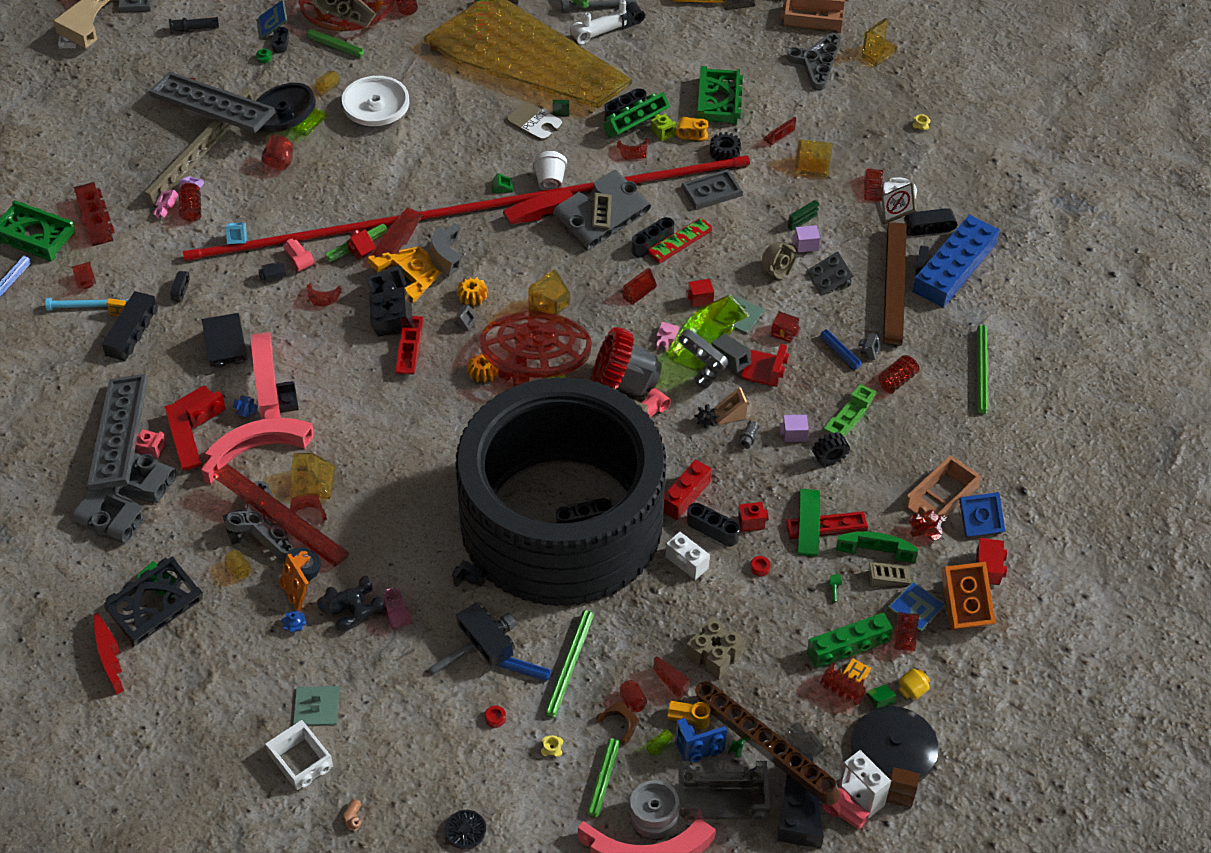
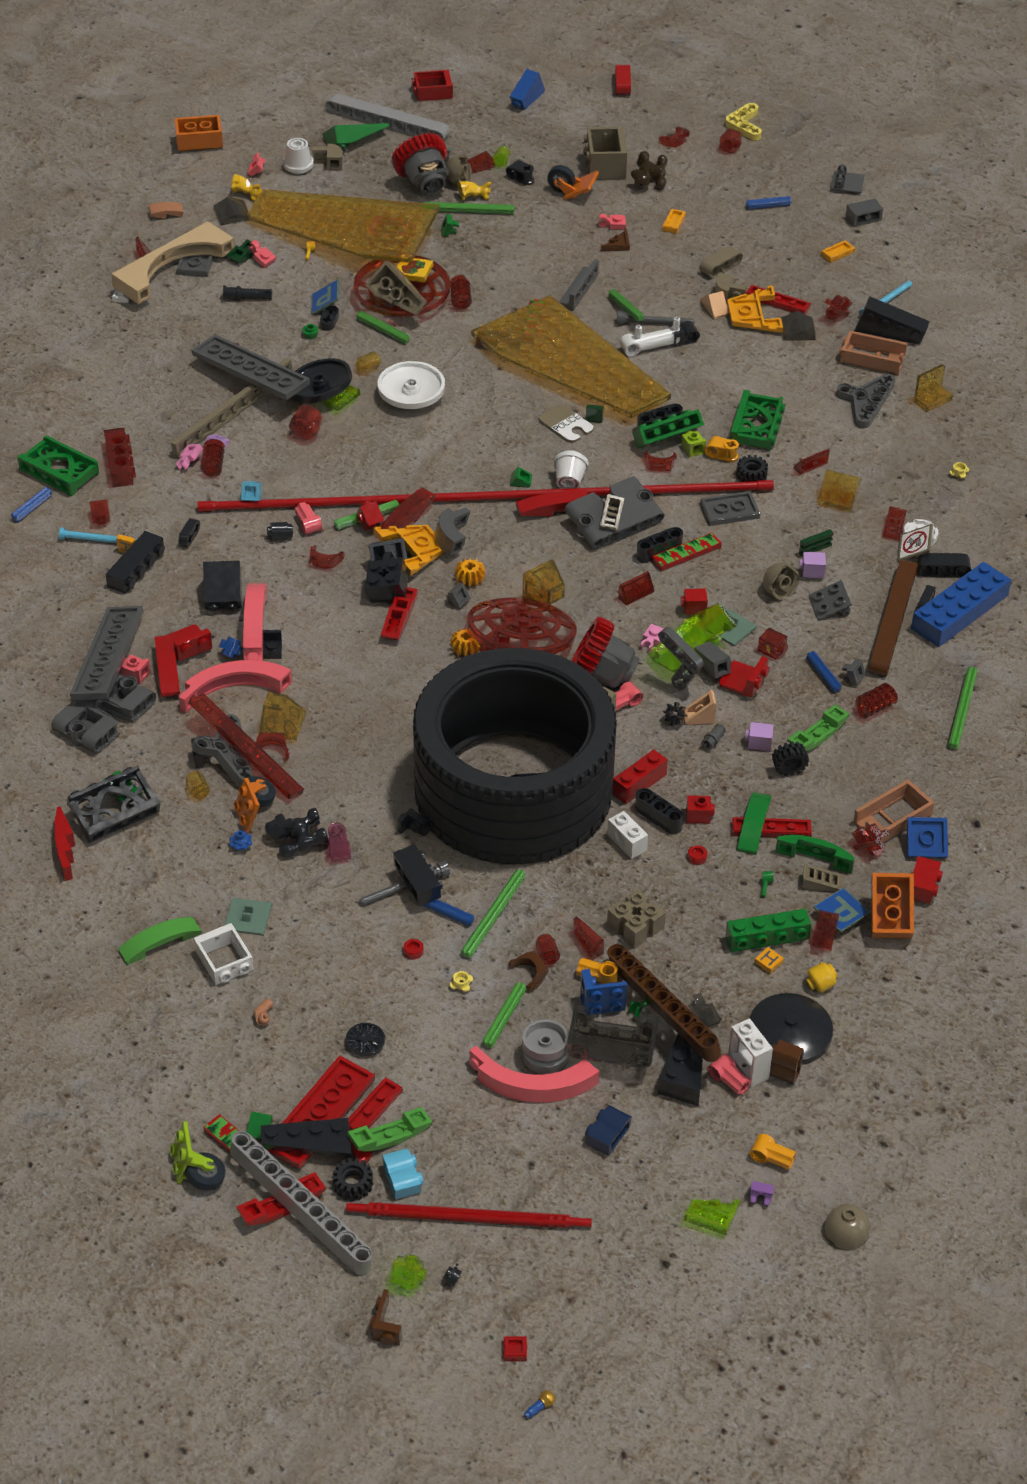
camera: 10 degrees right, 5 degrees down
clear neon green pin [646,729,673,756] -> none
clear red piece [820,663,868,705] -> none
green slope [866,684,896,709] -> none
none -> bright green slope [118,917,202,965]

